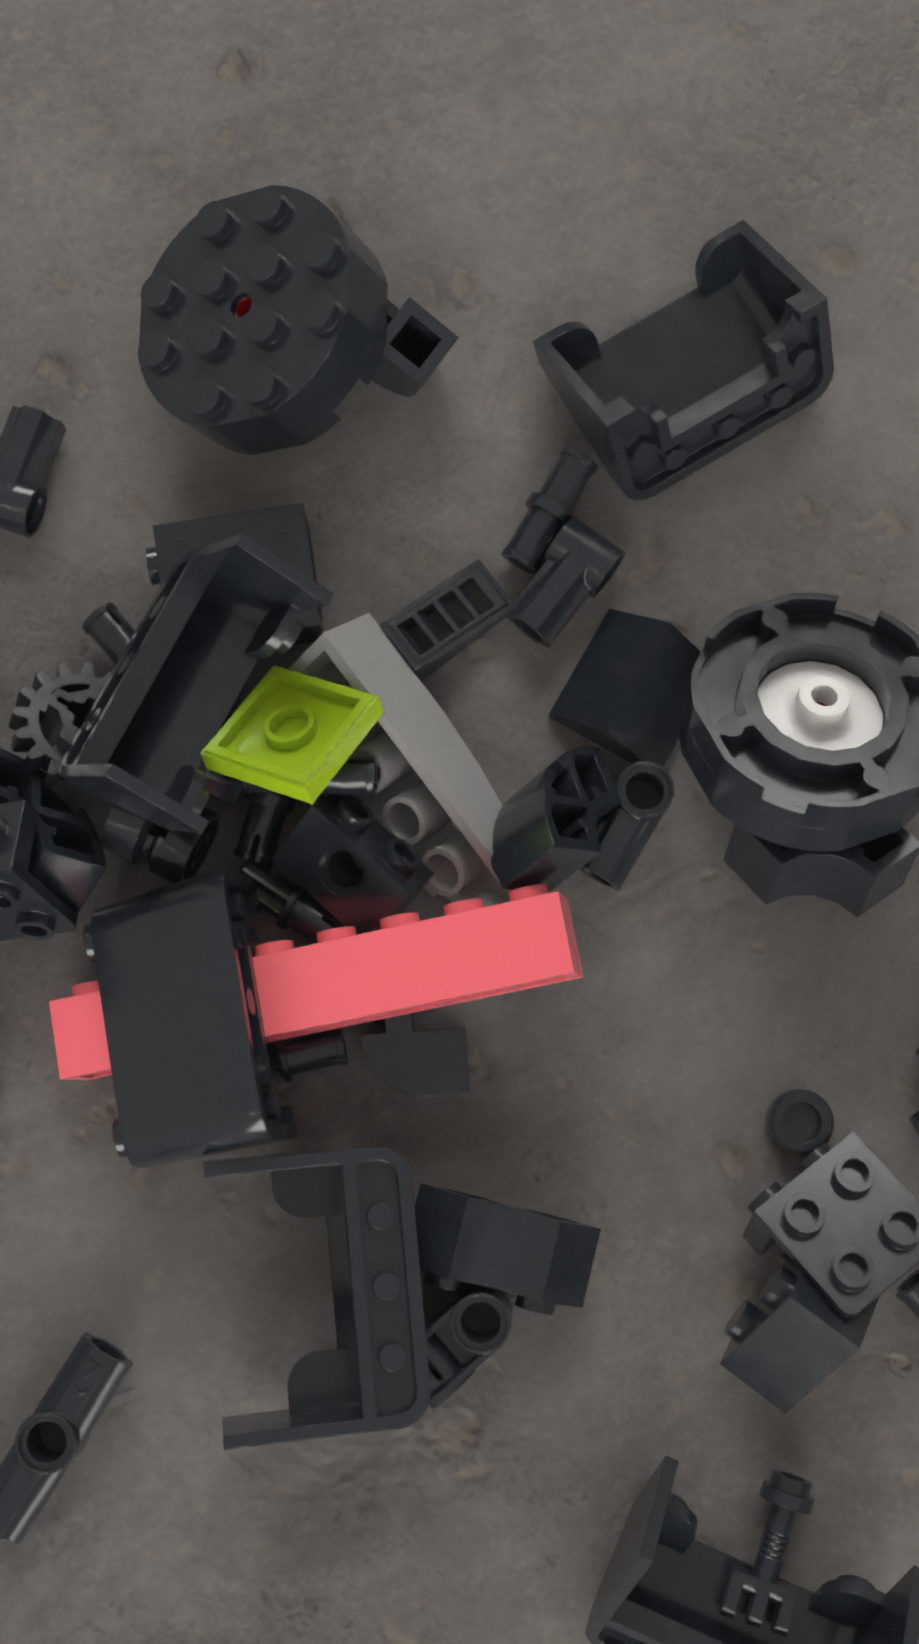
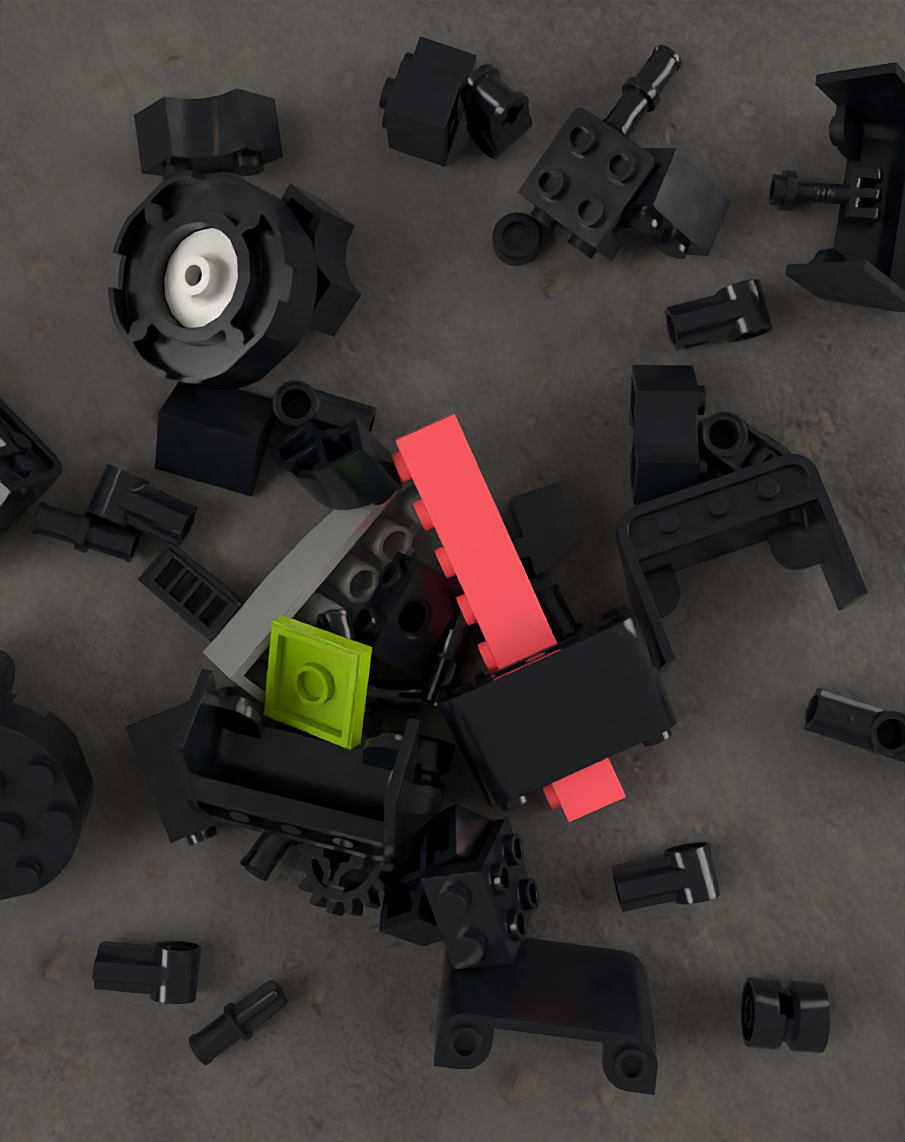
camera: 110 degrees left, 5 degrees up
none -> black piece [665,279,773,351]

